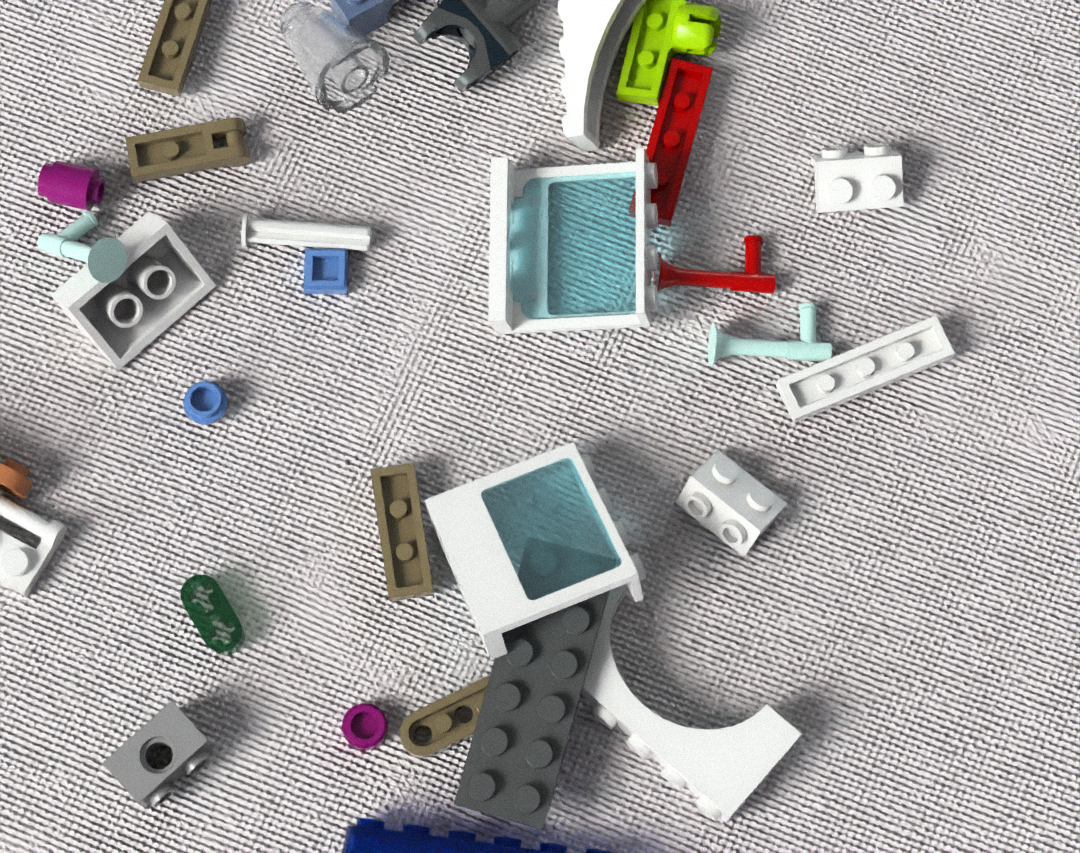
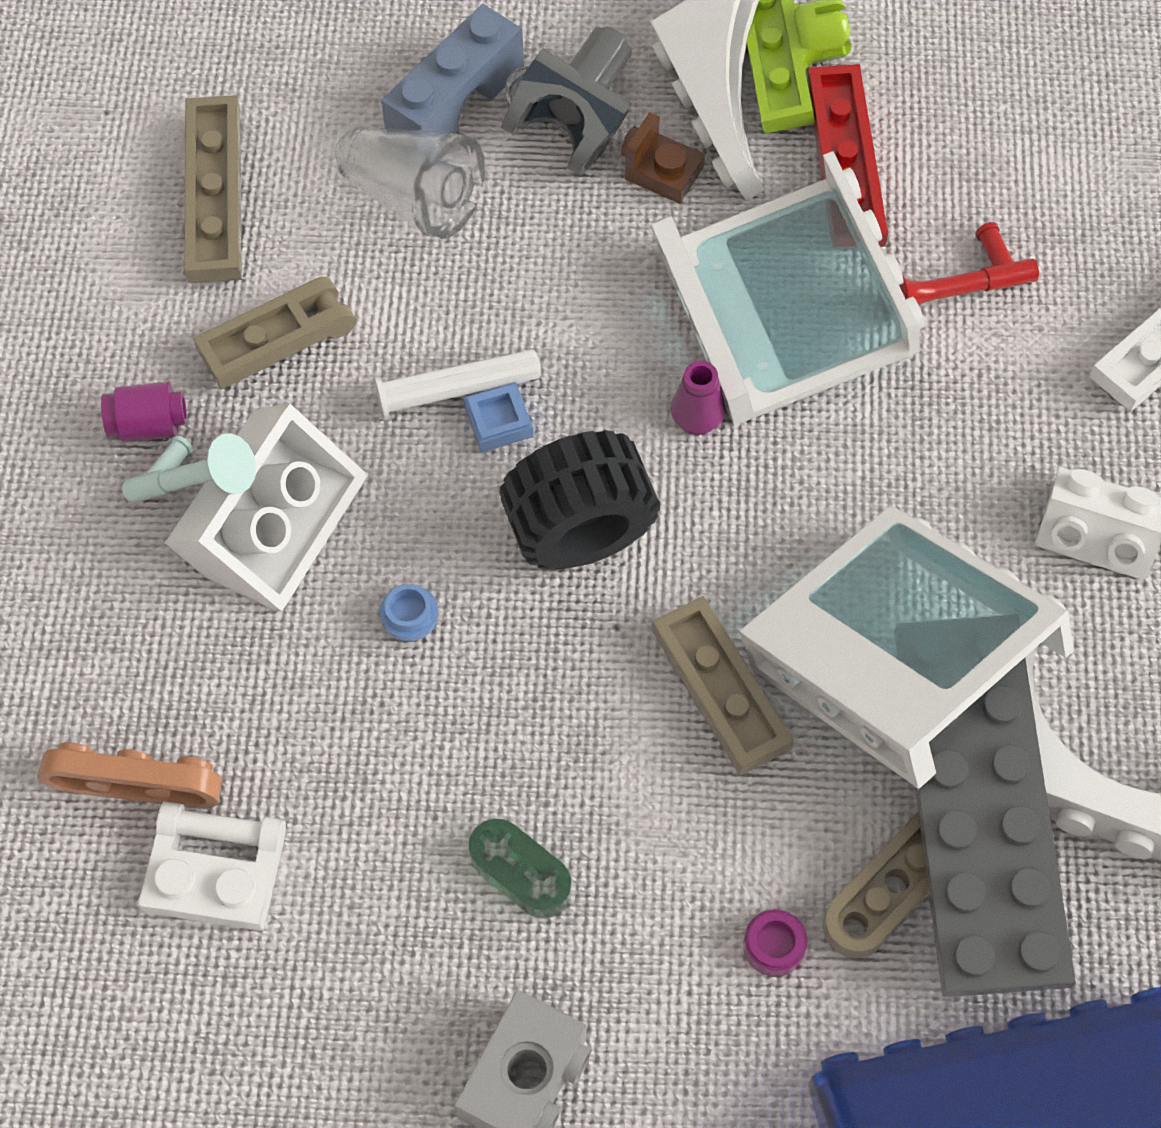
camera: 20 degrees left, 10 degrees down
light aqua piece [708,303,832,368] -> none
white bracket [811,143,904,213] -> none
none -> black tyre [499,430,660,570]
none -> reddish brown bracket [621,112,705,204]
none -> magenta cone [670,361,726,435]

